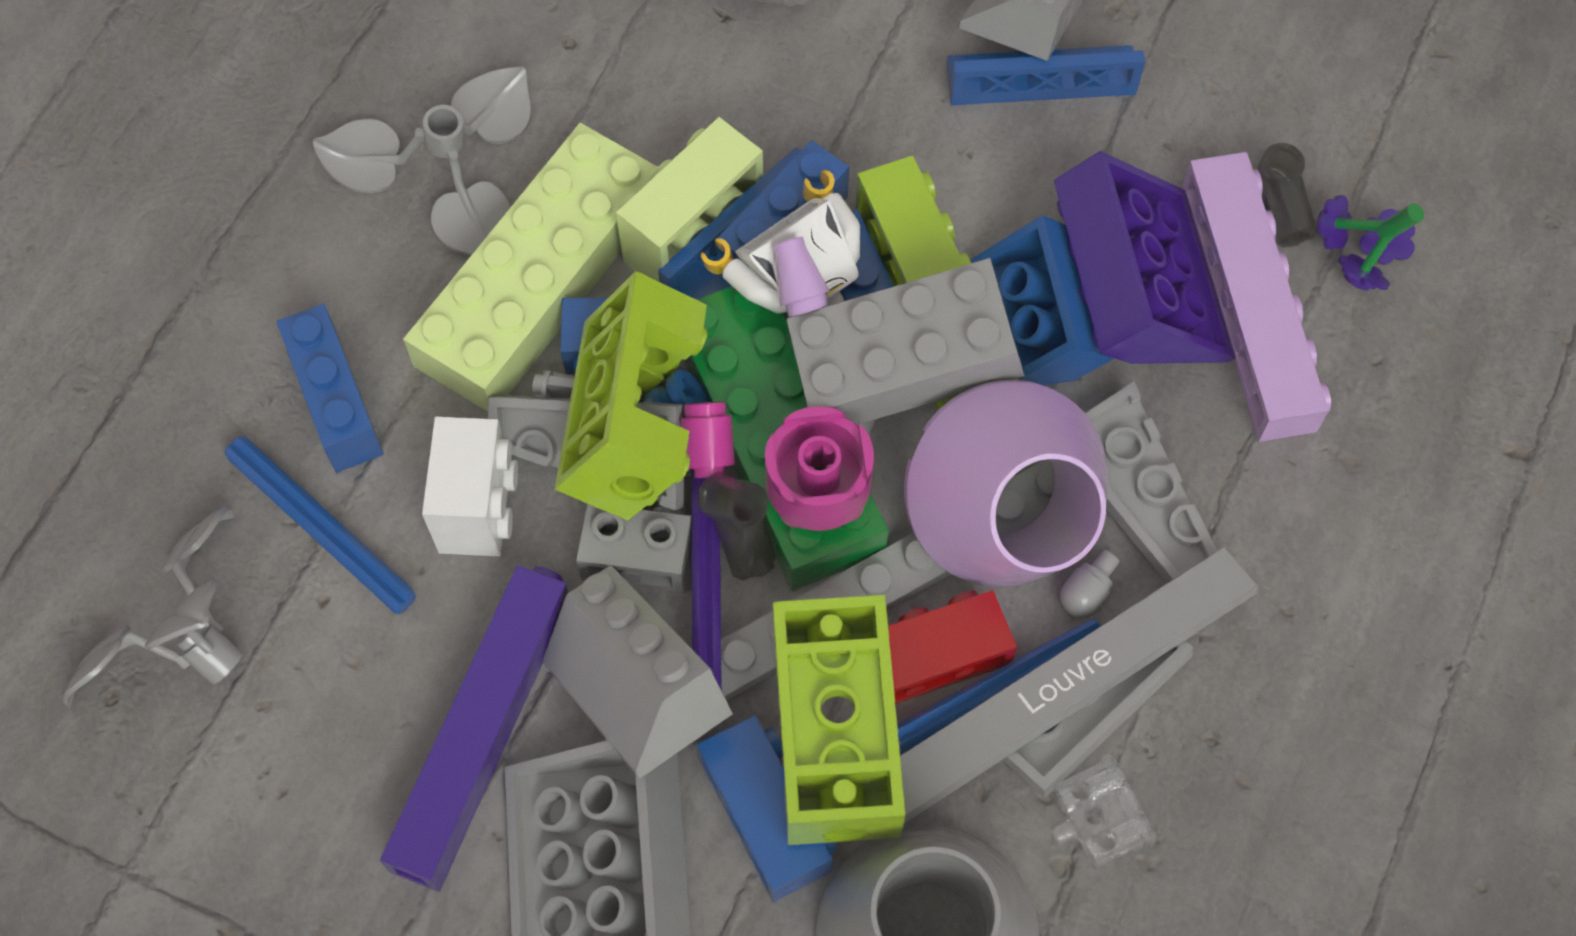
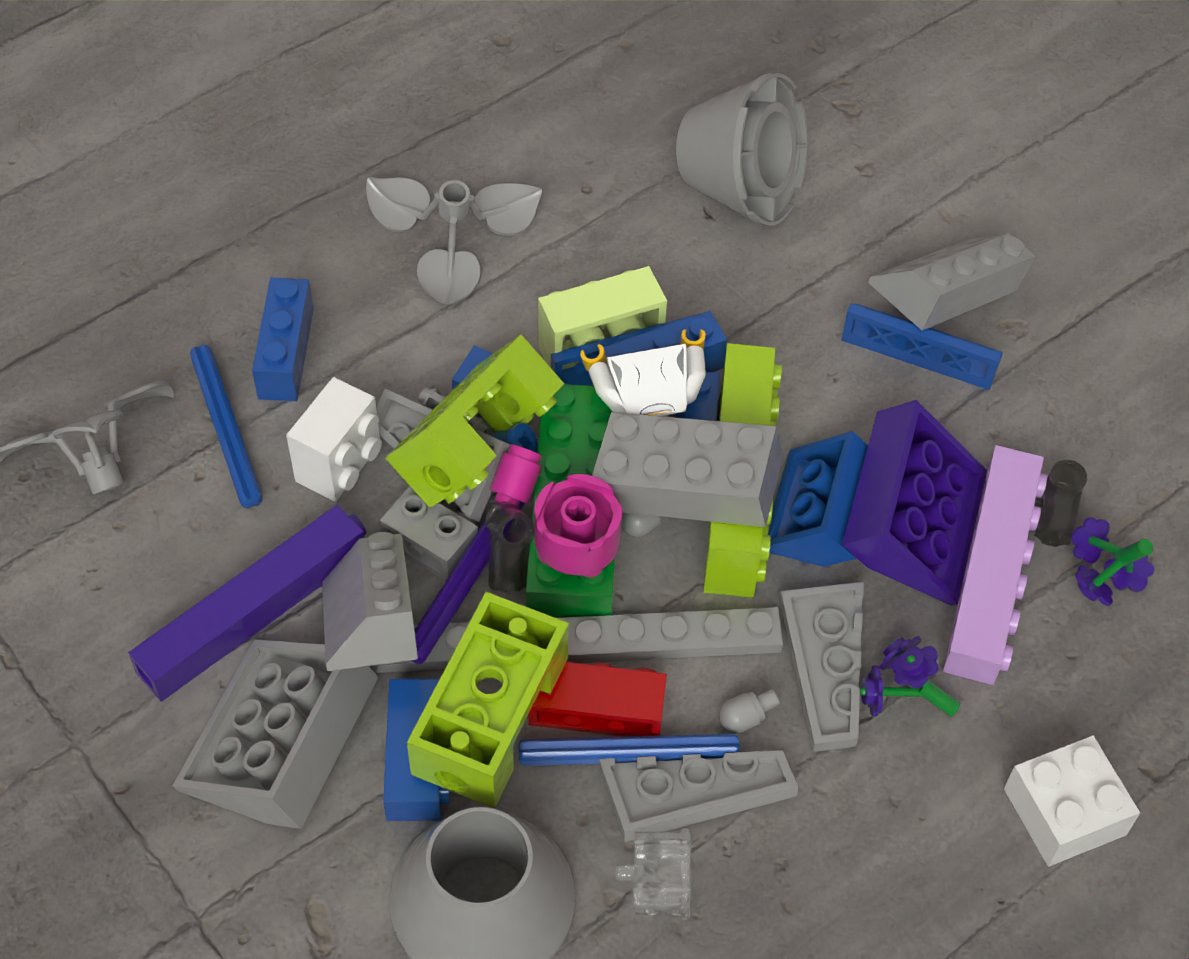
camera: 25 degrees right, 10 degrees down
yellowish green brick [403,123,658,412] -> none
lavender cone [773,236,830,317] -> none
light grey tile [900,547,1258,824] -> none
lavender cone [904,380,1107,587] -> none
none -> dark purple plant [860,636,960,717]
none -> white brick [1004,736,1140,867]

